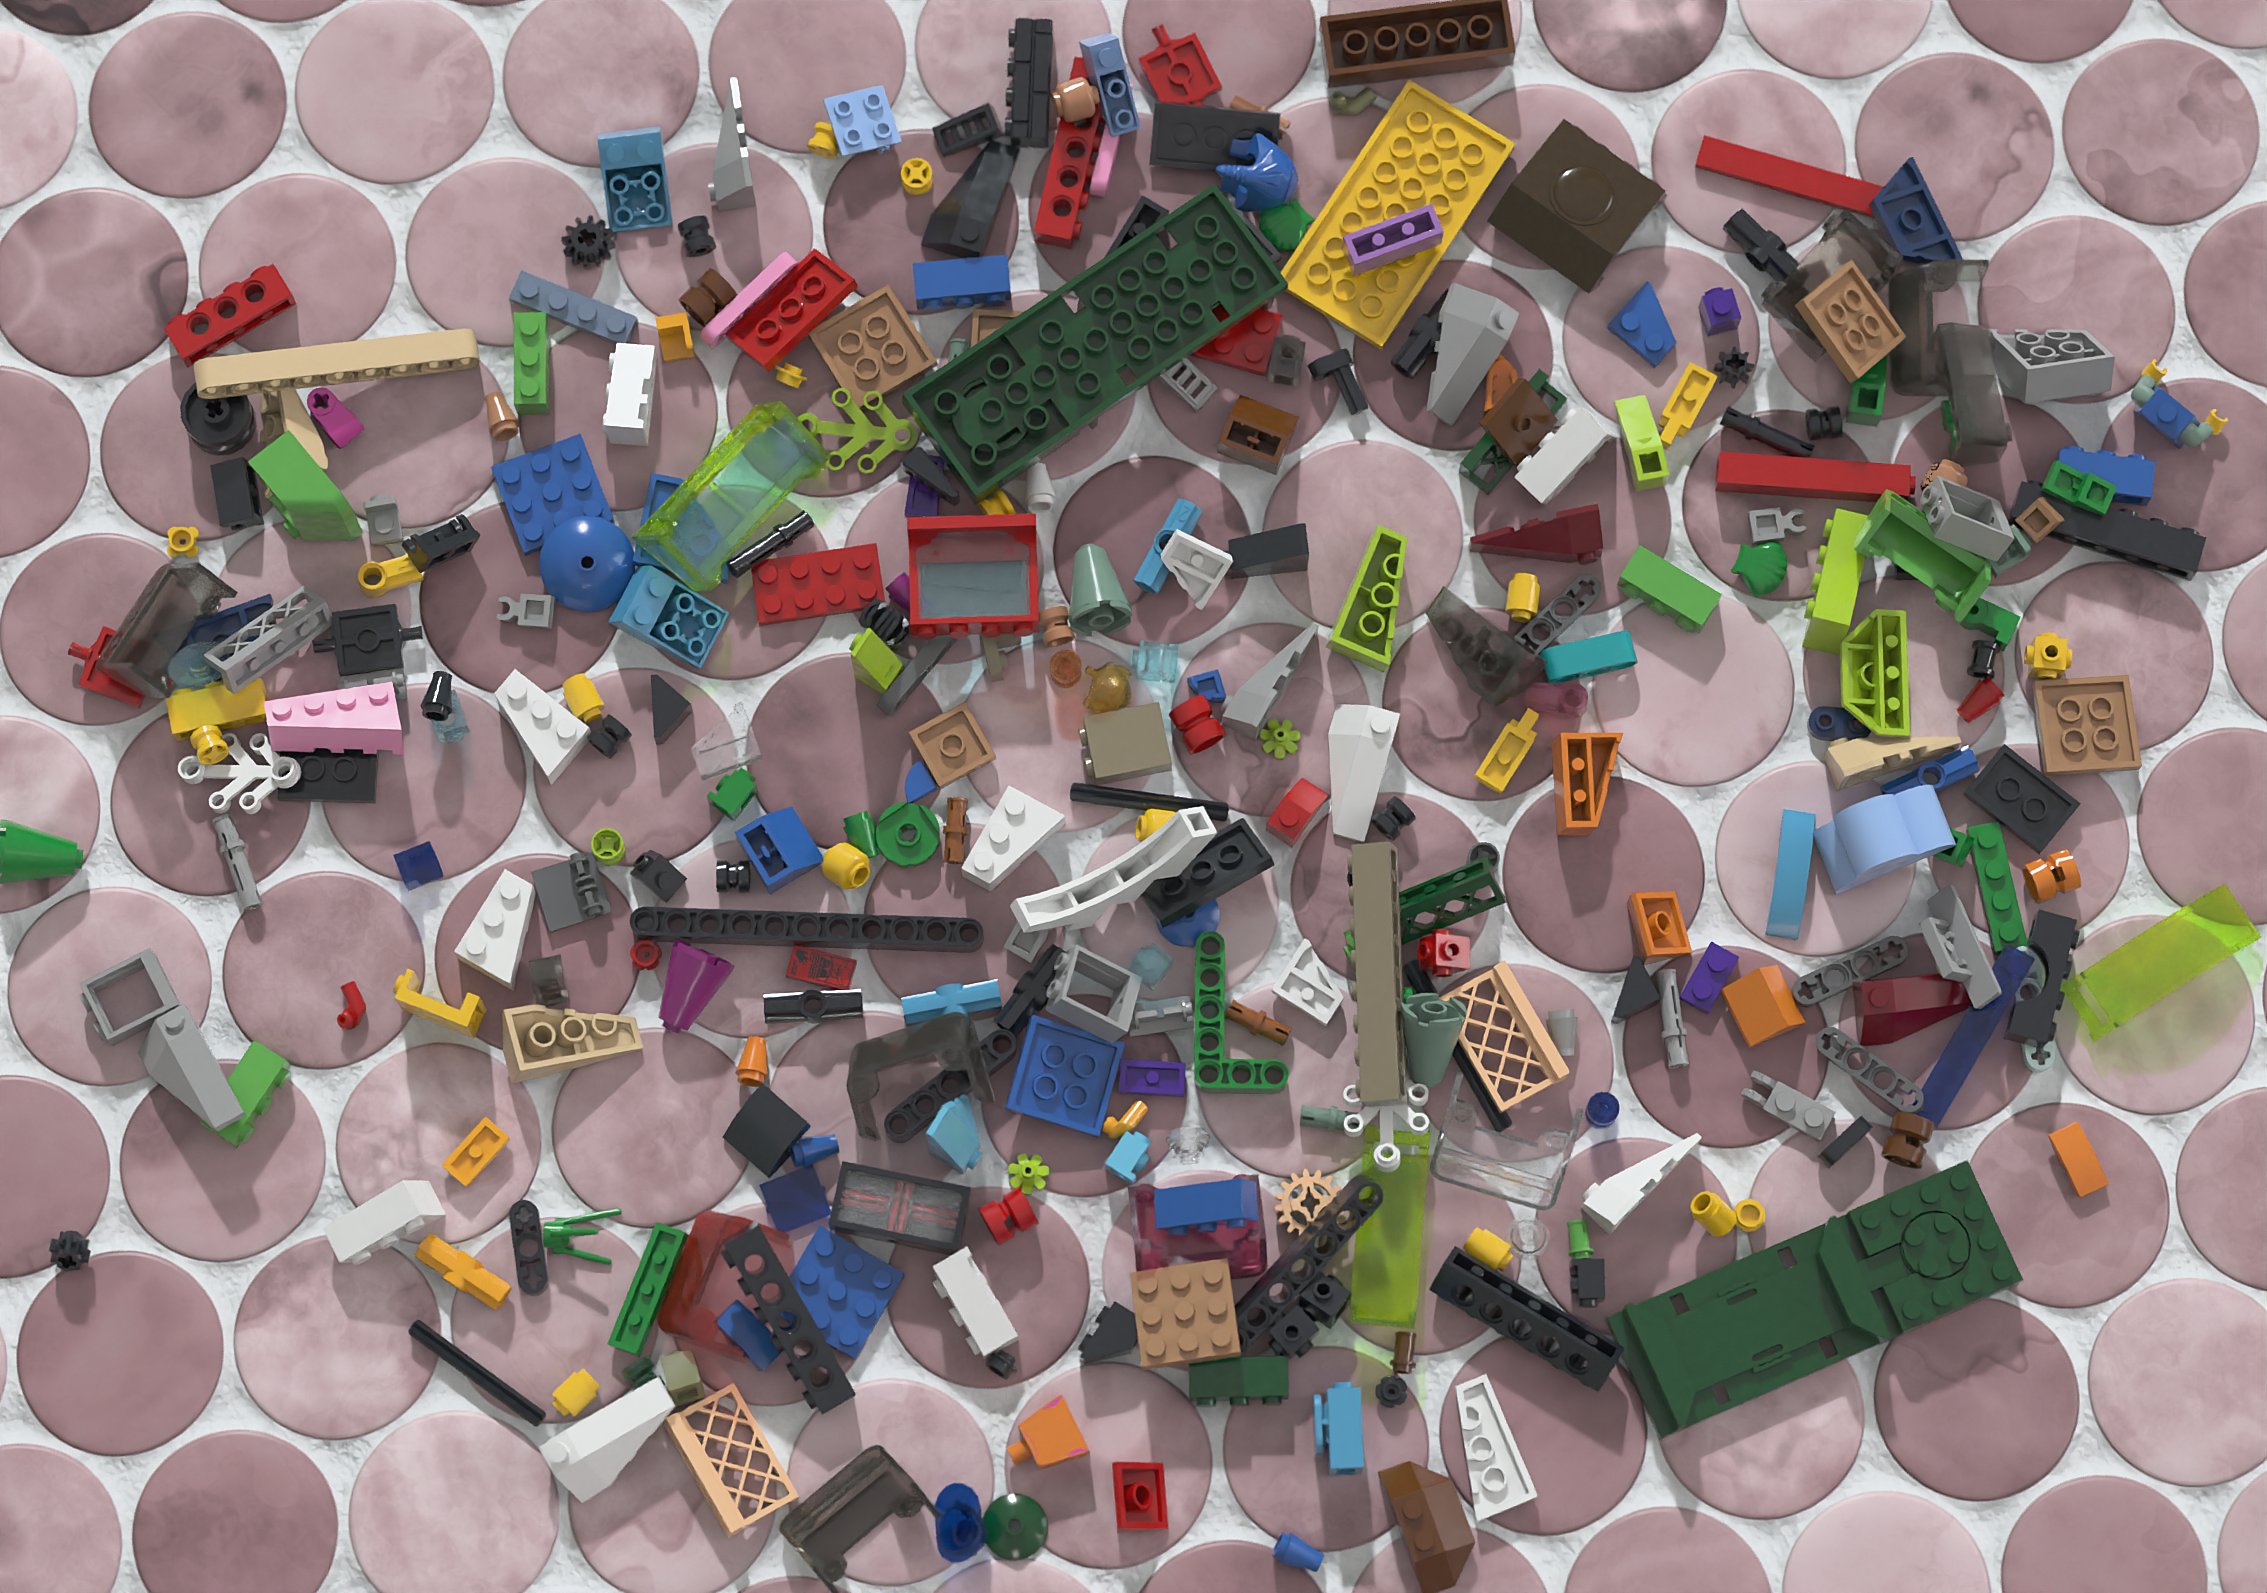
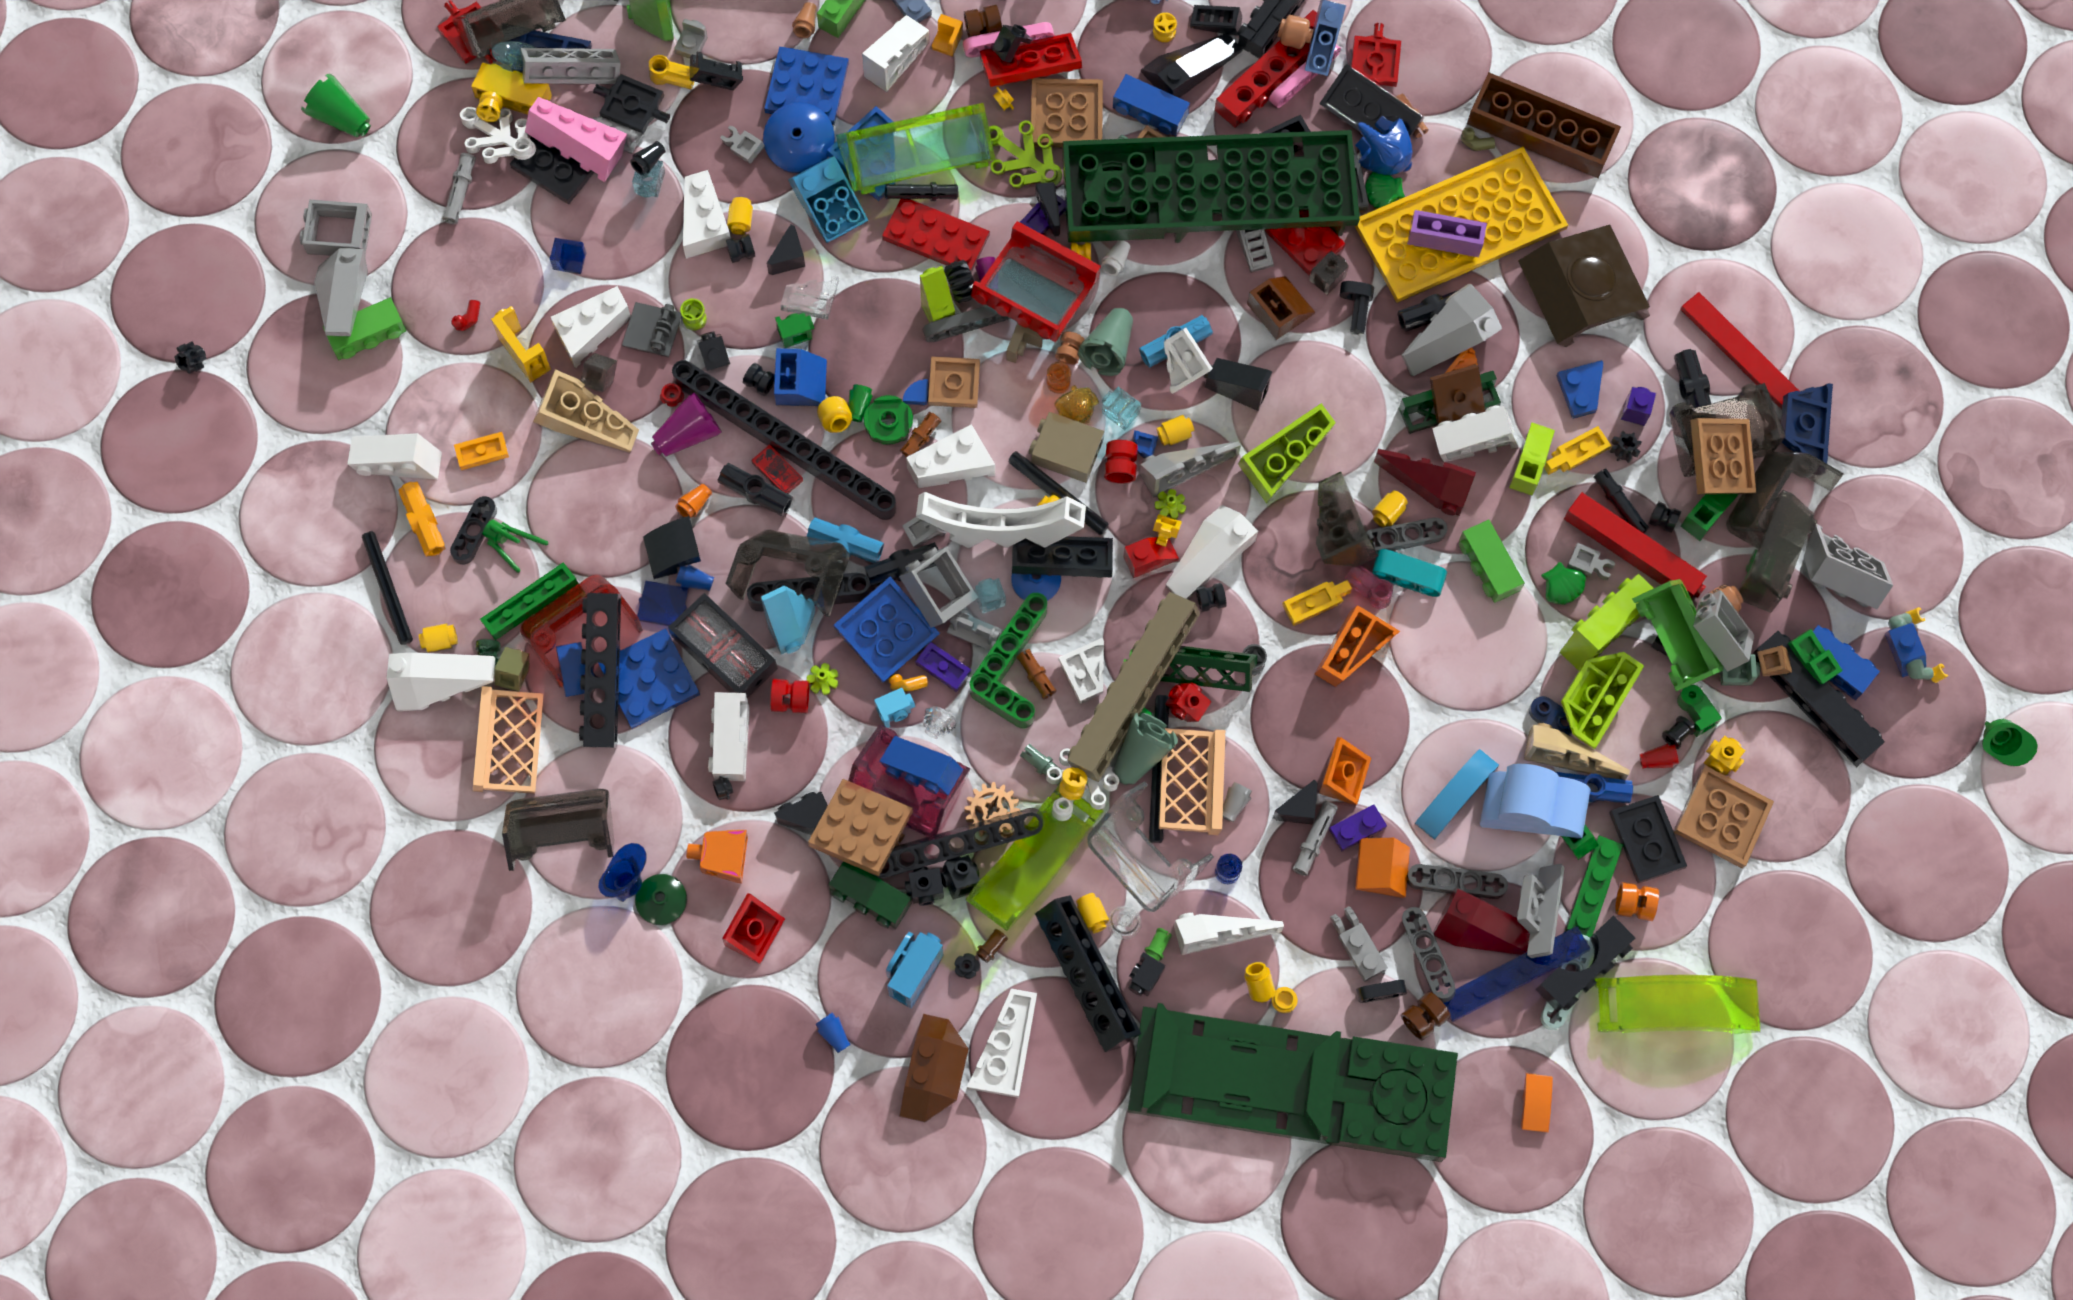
camera: 30 degrees right, 5 degrees down
none -> black bracket [992,24,1032,63]
none -> yellow wheel [1059,767,1088,800]
none -> yellow plate [1153,514,1182,547]
none -> yellow brick [1156,415,1195,446]

